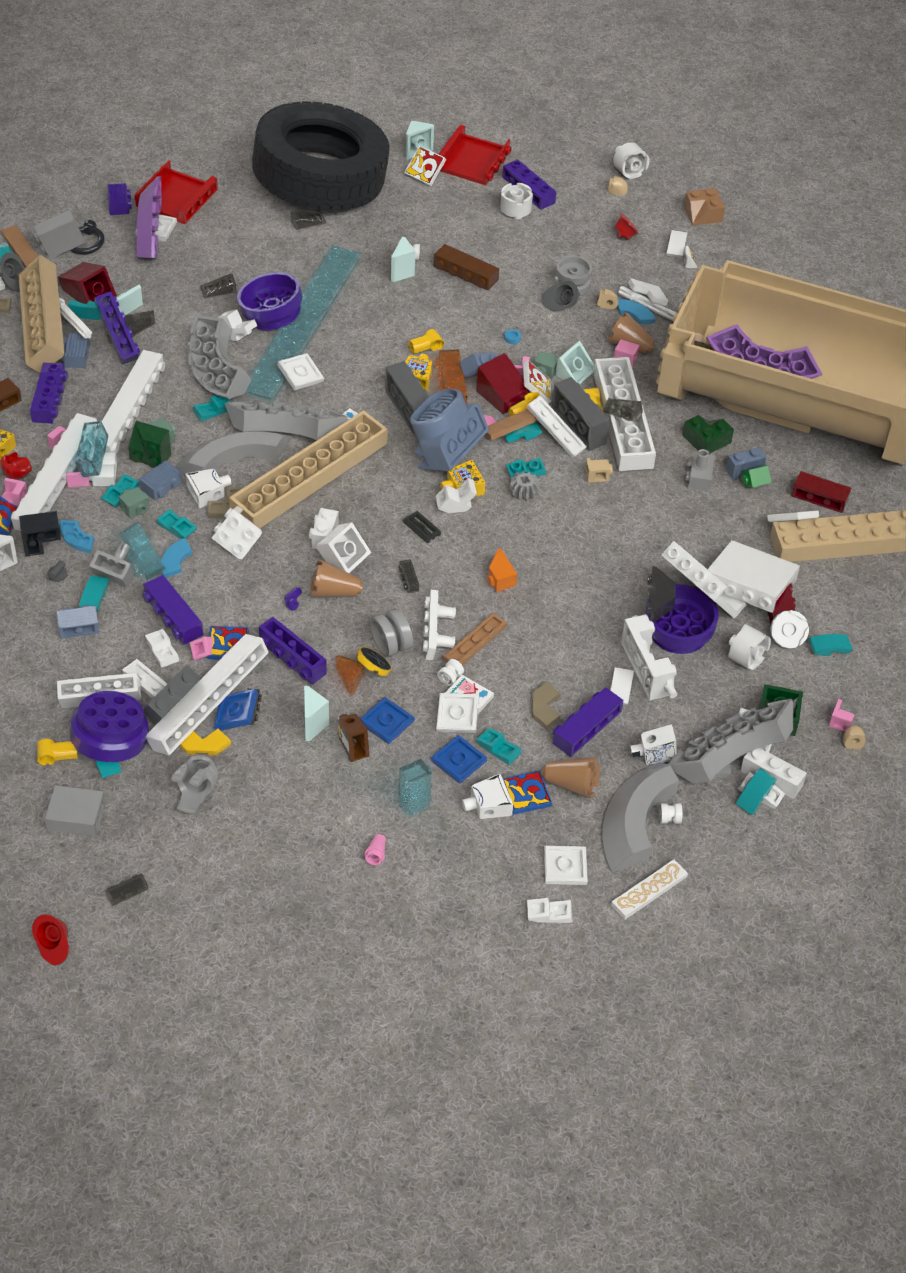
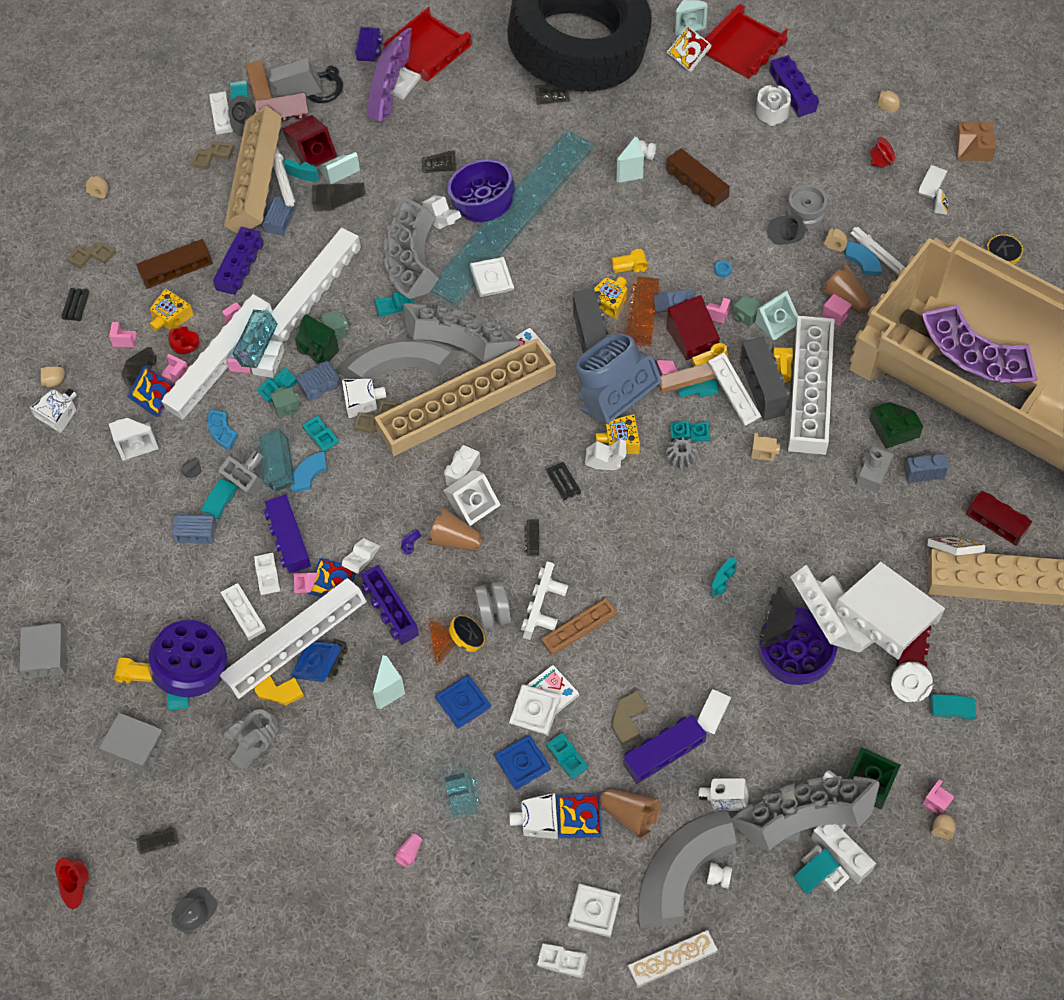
camera: 20 degrees right, 10 degrees up
black brick [19,511,61,557] -> none
white brick [57,673,141,708] -> none
dark purple brick [95,291,140,365] -> none
dark grey brick [143,665,201,724] -> none
white bracket [212,506,262,559] -> none
reddish brown torso [337,714,370,762] -> none
white wheel [437,659,464,686] -> none
orange slope [487,548,517,592] -> none
white tile [523,360,552,404] -> none
clear smoke slope [603,398,643,422] -> none
white brick [613,142,649,179] -> none
white brick [621,614,678,701] -> none
white tile [628,278,668,306] -> none
white brick [728,624,771,670] -> none
brick [741,465,772,488] -> none
none -> dark grey piece [171,887,218,935]
none -> brick [255,93,308,121]
none -> white slope [341,538,380,574]
none -> teal slope [710,557,737,598]

